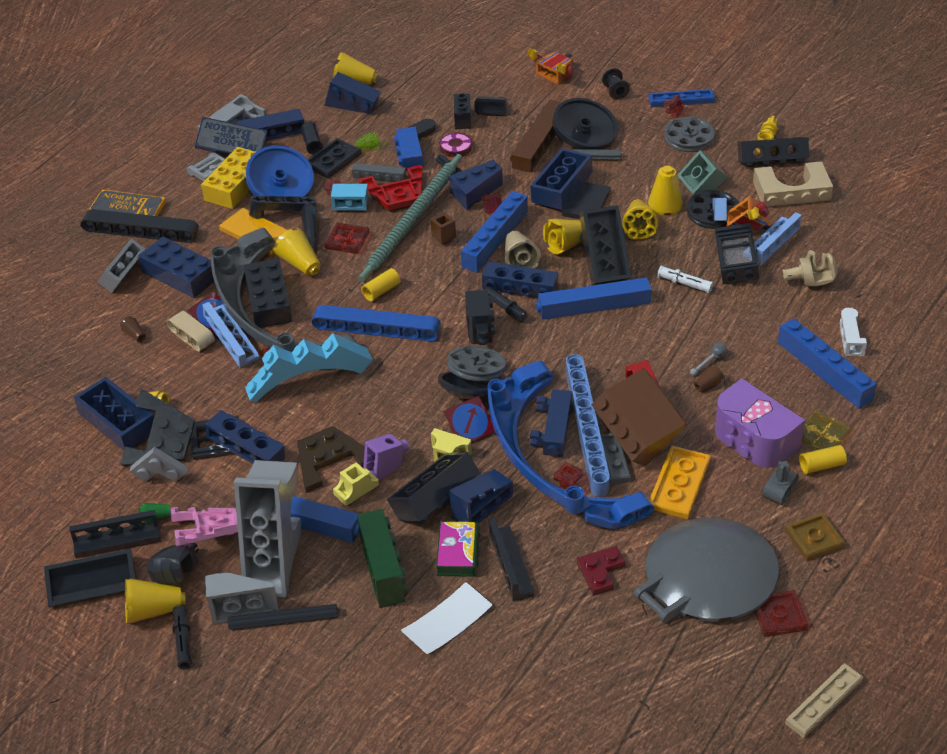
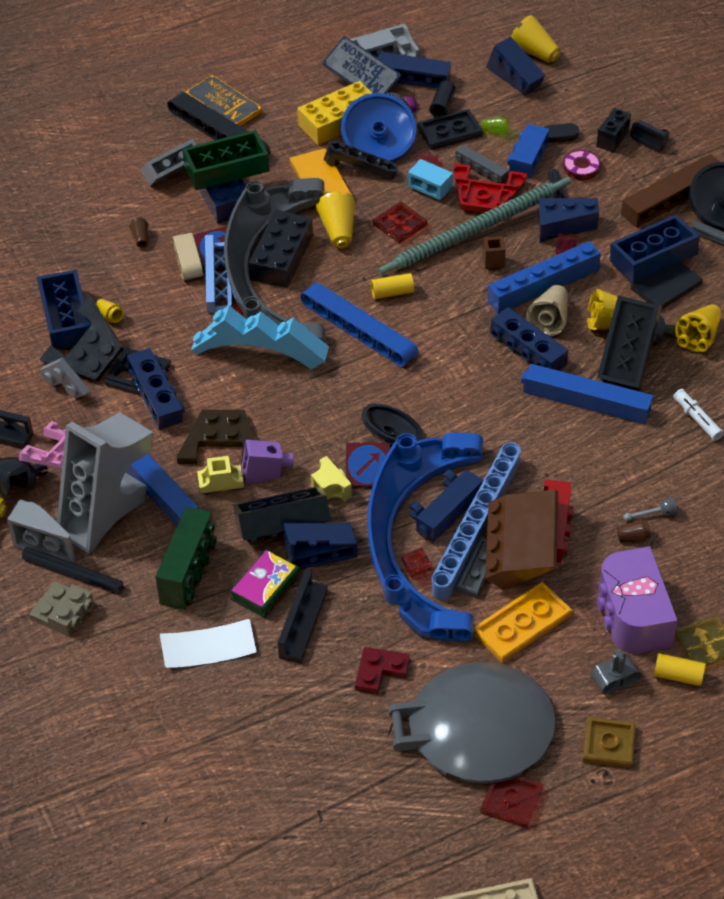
camera: 30 degrees right, 5 degrees up
green cone [139,503,170,523] -> none
light grey plate [186,152,225,182] -> none
black piece [301,203,319,254] -> none
dark grey wedge [447,346,506,381] -> none
black hinge [465,290,495,346] -> none
black axle [485,286,527,321] -> none
none -> dark tan plate [29,581,94,636]
none -> dark green brick [182,130,270,190]

